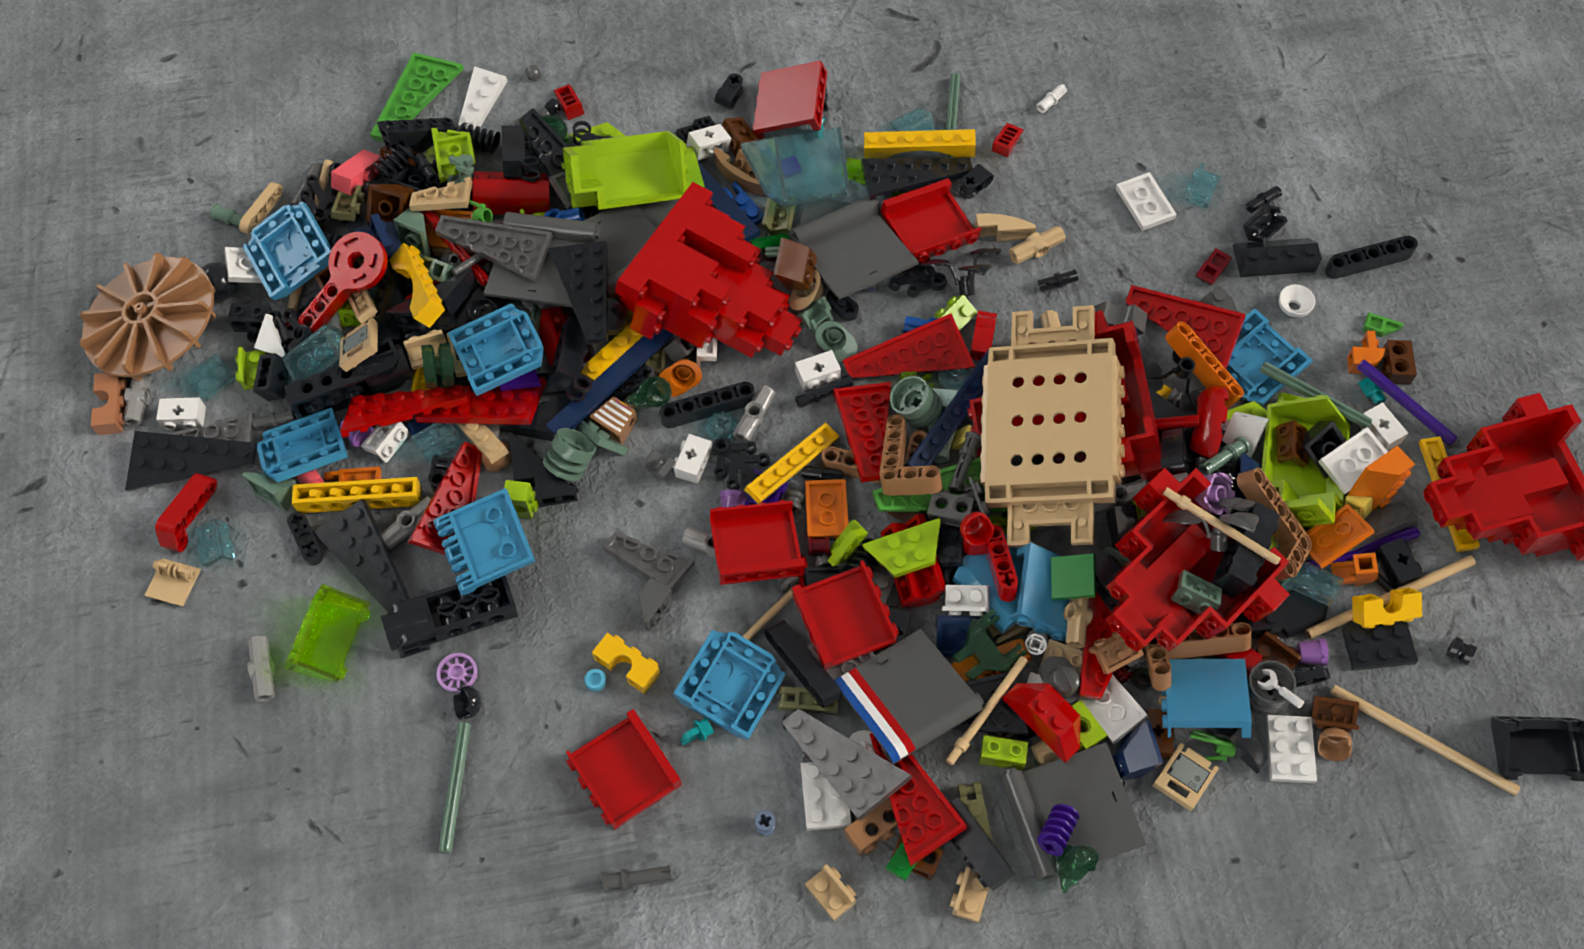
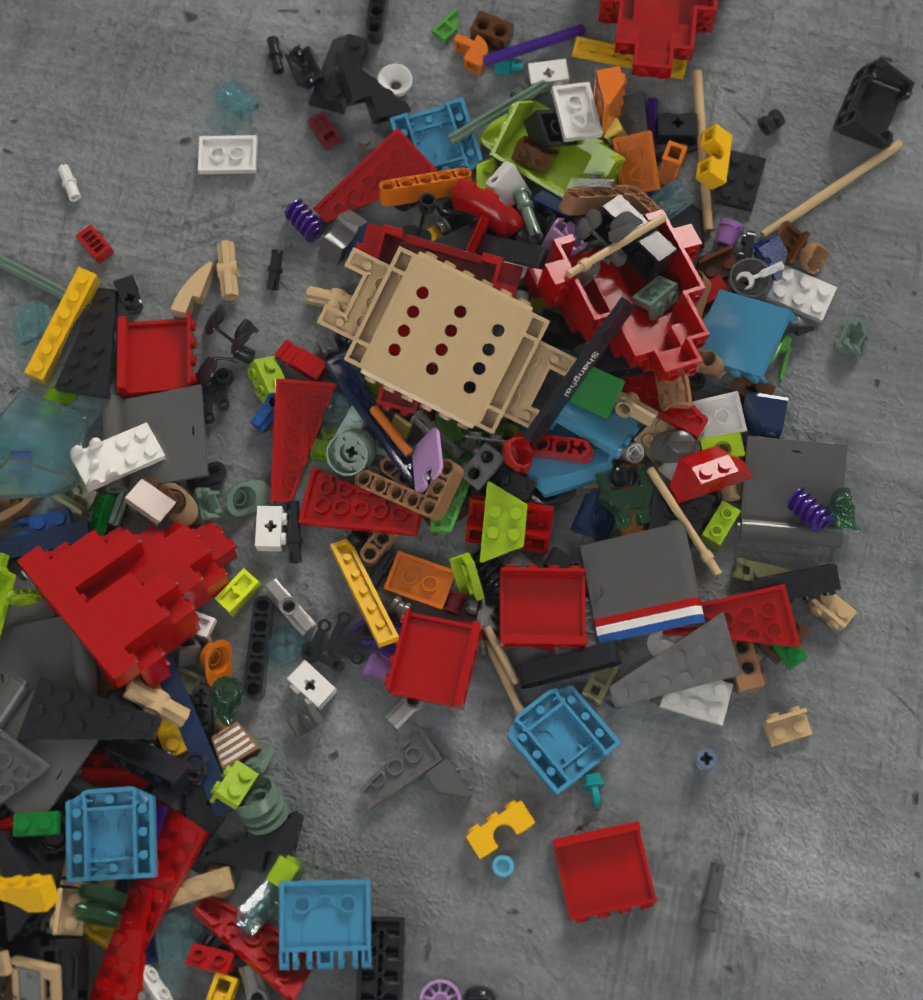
camera: 65 degrees left, 10 degrees up
white bracket [942,585,990,616] -> none
container [1153,743,1219,811] -> none
none -> lime gear [6,588,41,606]
none -> green plate [13,811,61,837]
none -> white hinge [70,422,165,492]
none -> tan piece [123,679,190,727]
none -> red hinge [185,943,235,976]
none -> lime bracket [210,760,259,810]
none -> neon yellow hinge [214,568,262,617]
none -> clear light blue bracket [235,880,279,936]
none -> dark purple piece [285,198,325,242]
none -> black slope [332,50,411,124]
none -> black bush [347,530,369,548]
none -> orange piece [369,405,414,458]
none -> lavender piece [412,428,443,493]
none -> tan bar [483,625,519,685]
none -> black tile [522,297,636,445]
none -> clear smoke plate [573,174,617,187]
none -> black wheel [610,465,639,487]
none -> clear blue slope [752,233,788,281]
none -> sand green piece [833,317,869,357]

